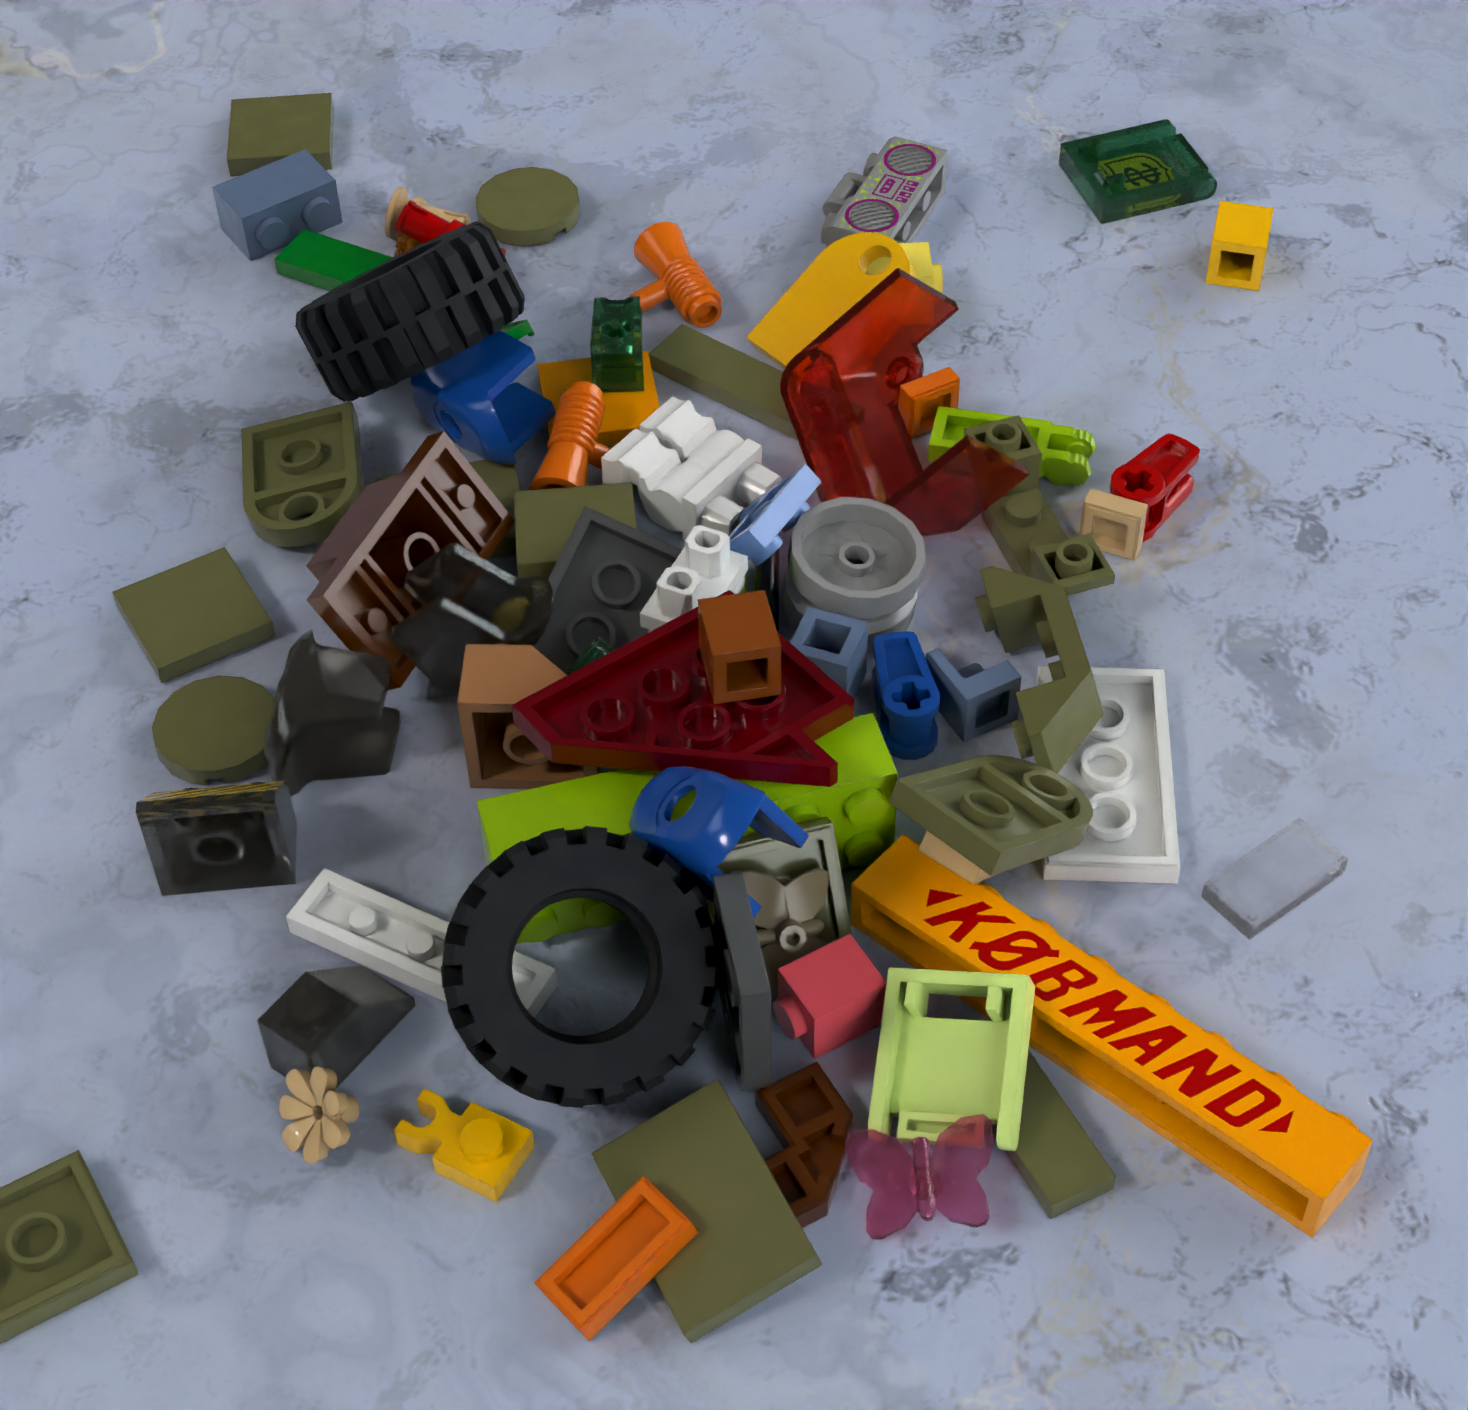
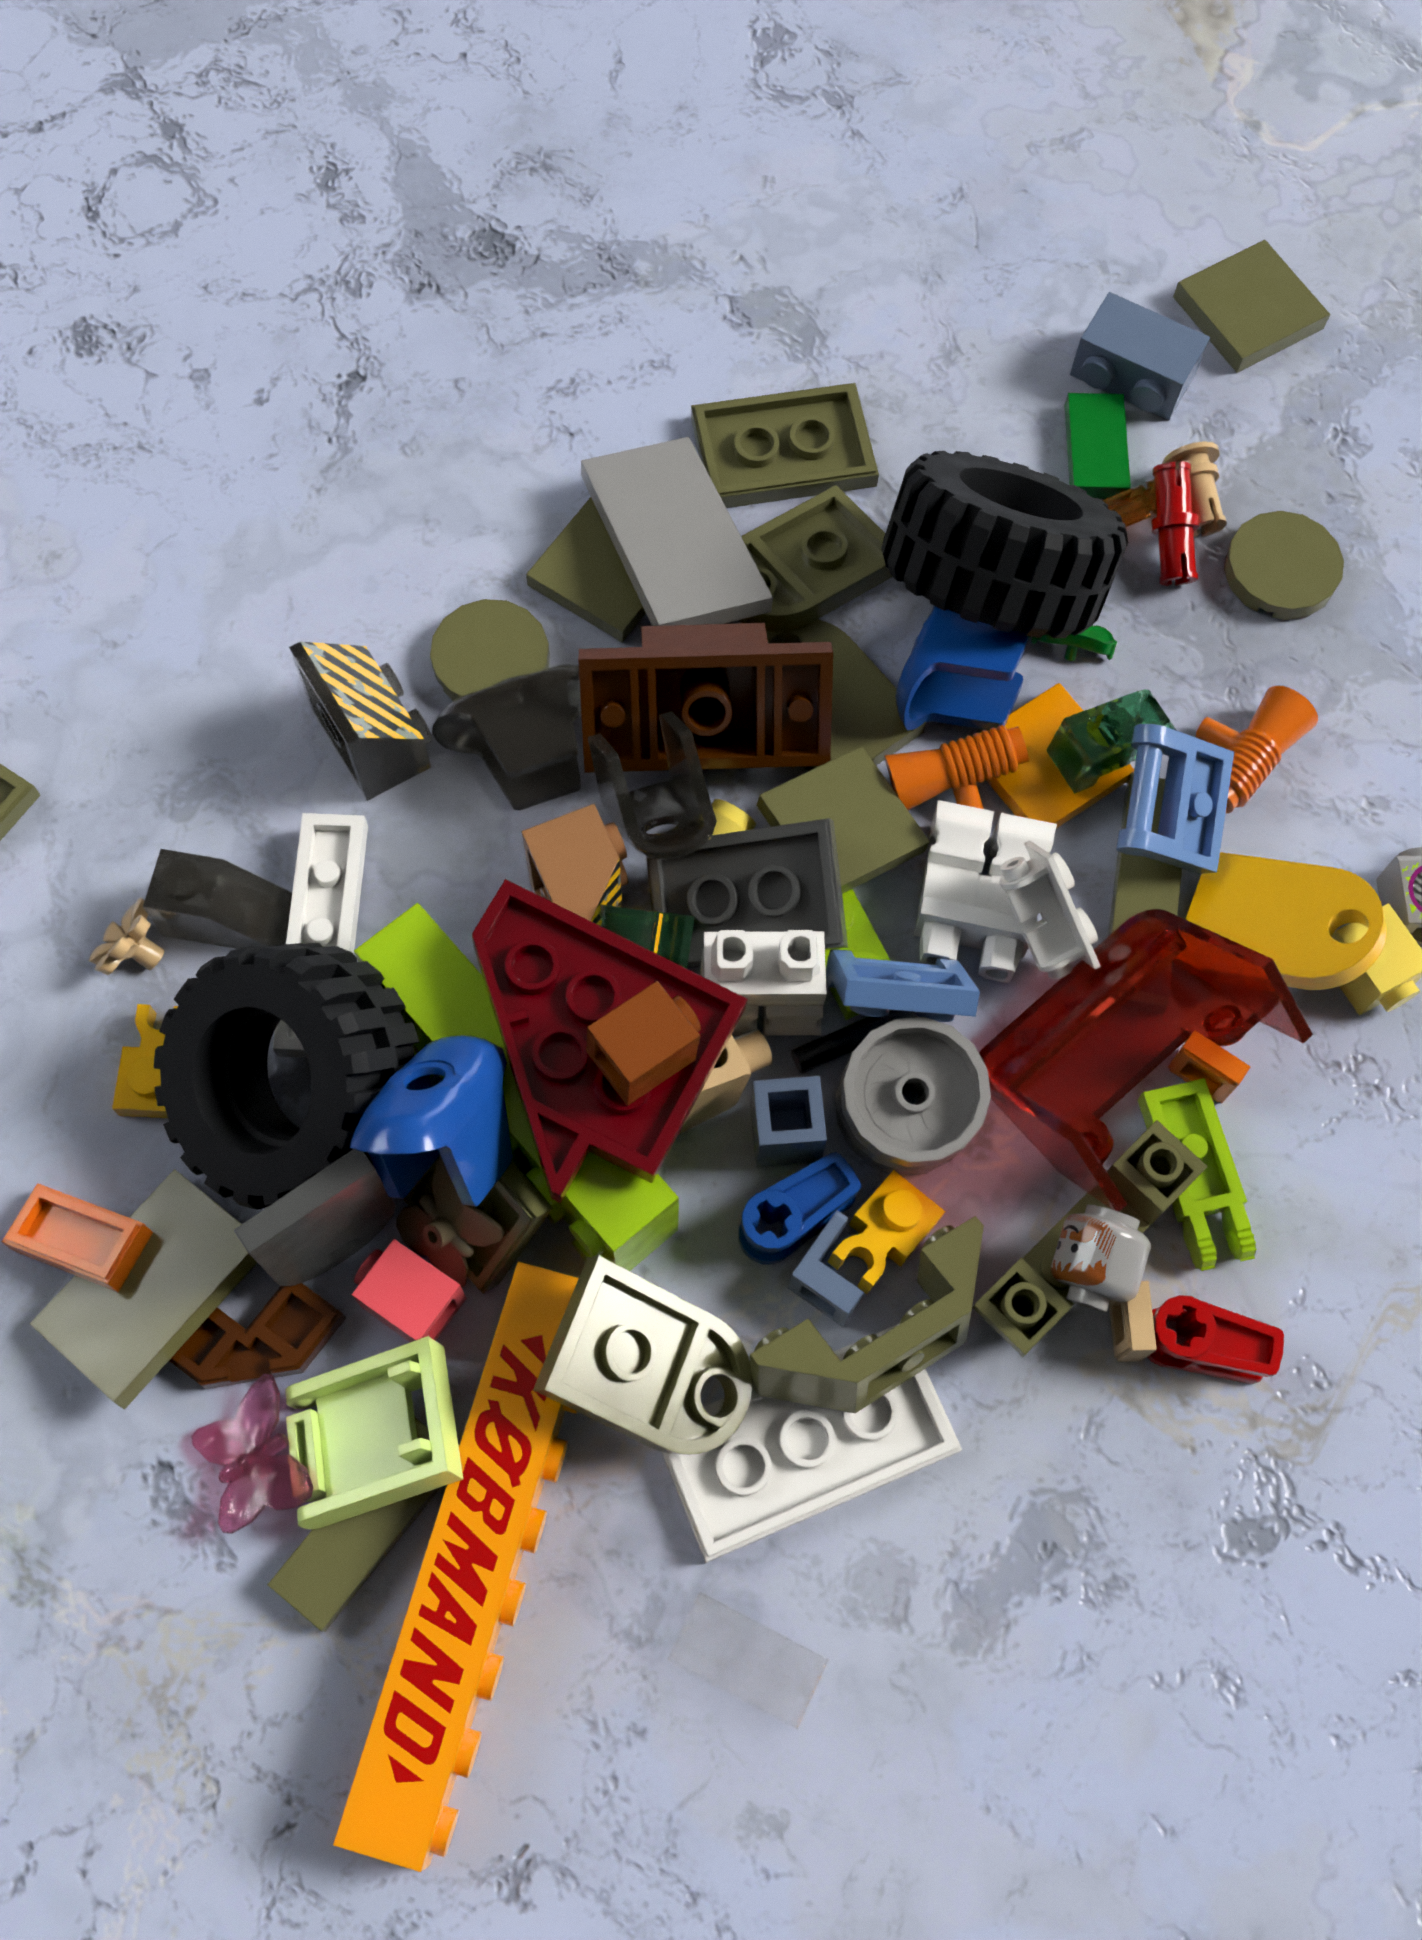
camera: 60 degrees right, 20 degrees up
none -> light grey tile [581,437,773,626]
none -> olive tile [691,383,879,508]
none -> yellow plate [827,1170,946,1295]
none -> white hinge [999,841,1101,979]
none -> light grey head [1051,1205,1151,1312]
none -> medium blue plate [1116,724,1234,874]

